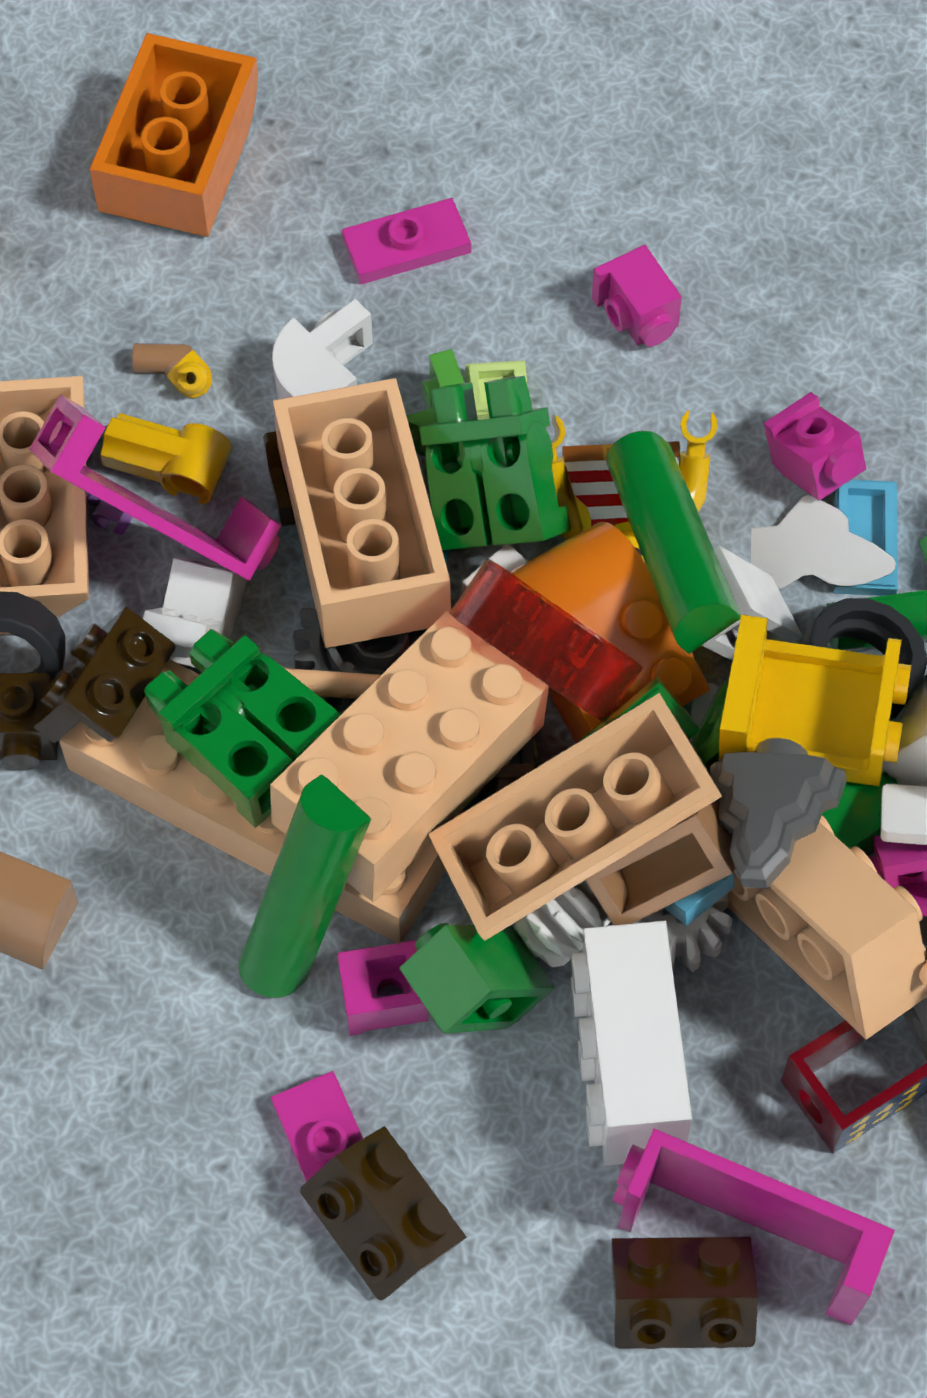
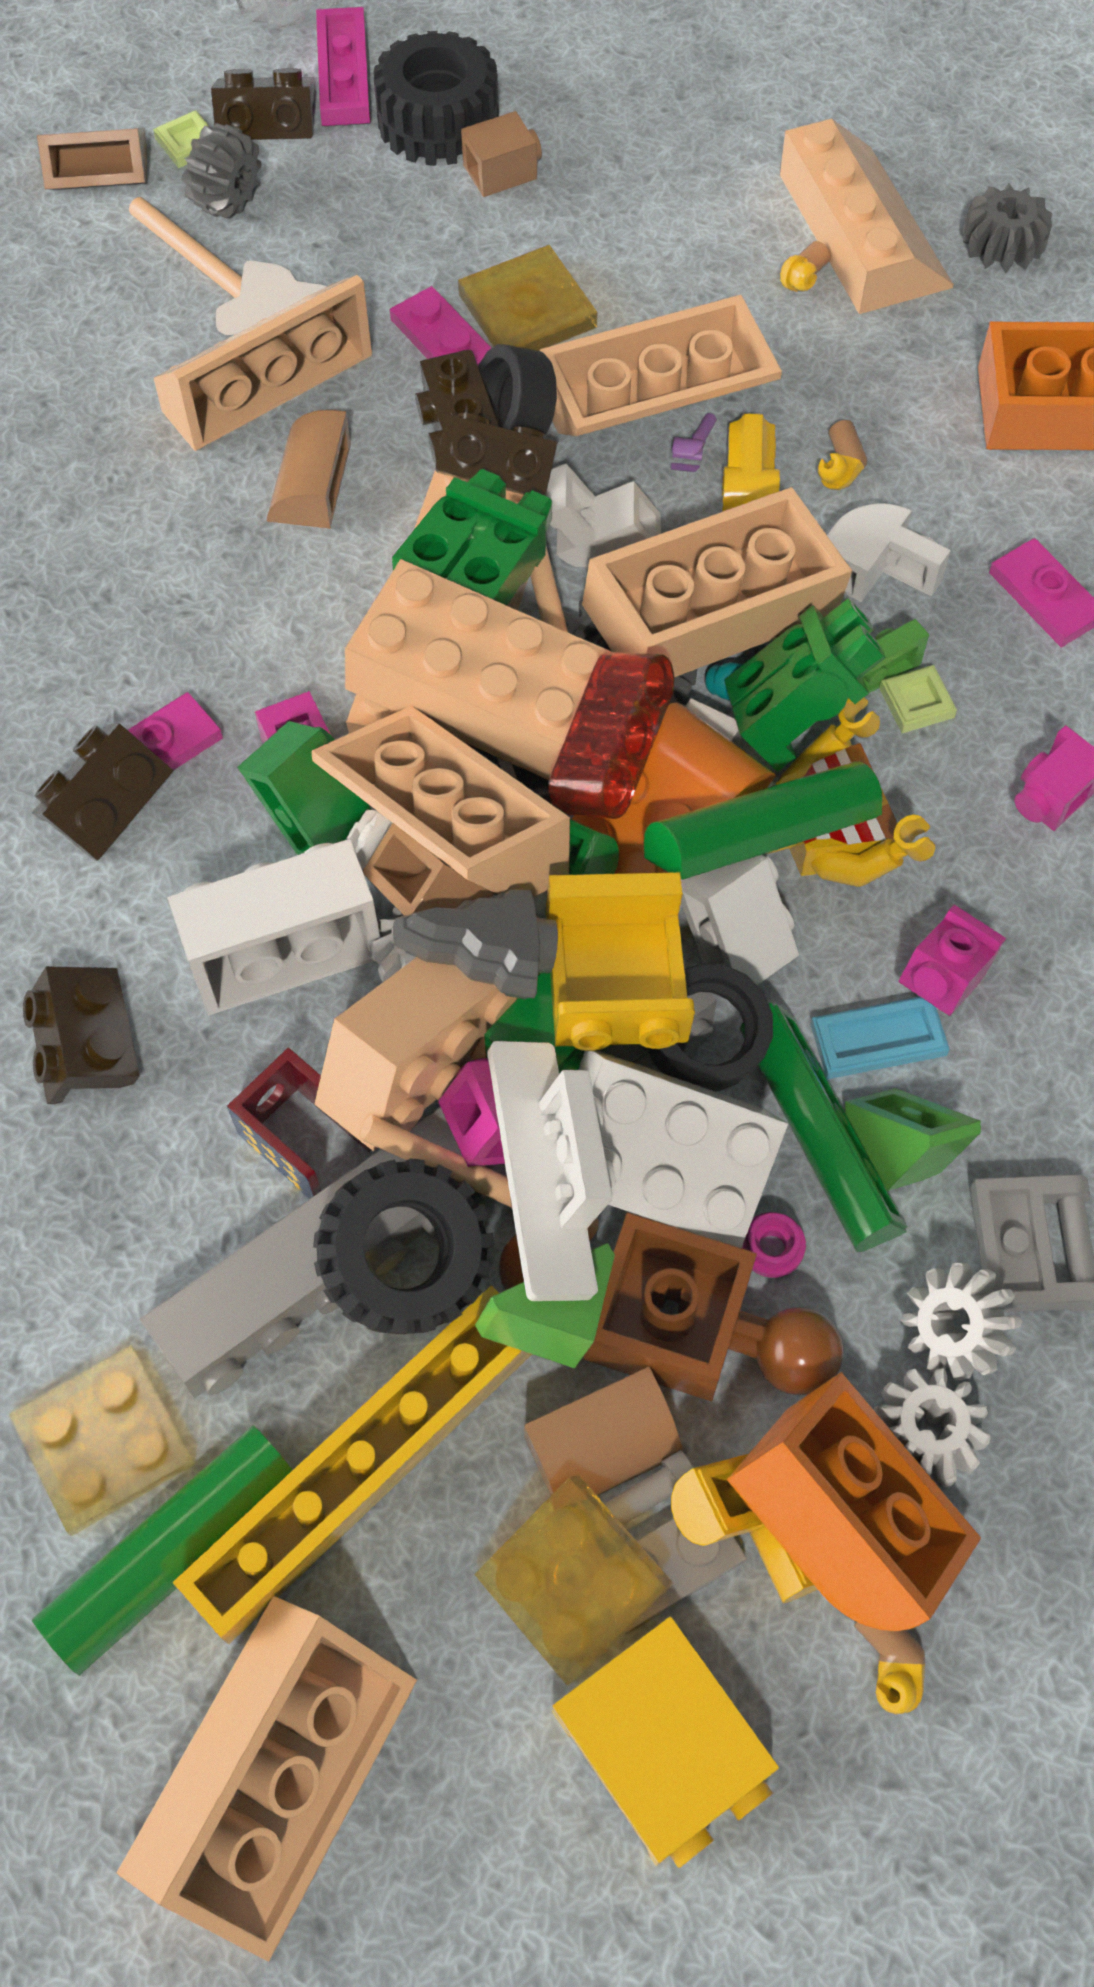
camera: 75 degrees right, 0 degrees up
dark pink panel [29,394,281,581] -> none
green brick [238,774,371,998] -> none
dark pink panel [612,1128,895,1325] -> none
white sticker [751,495,896,590] -> none

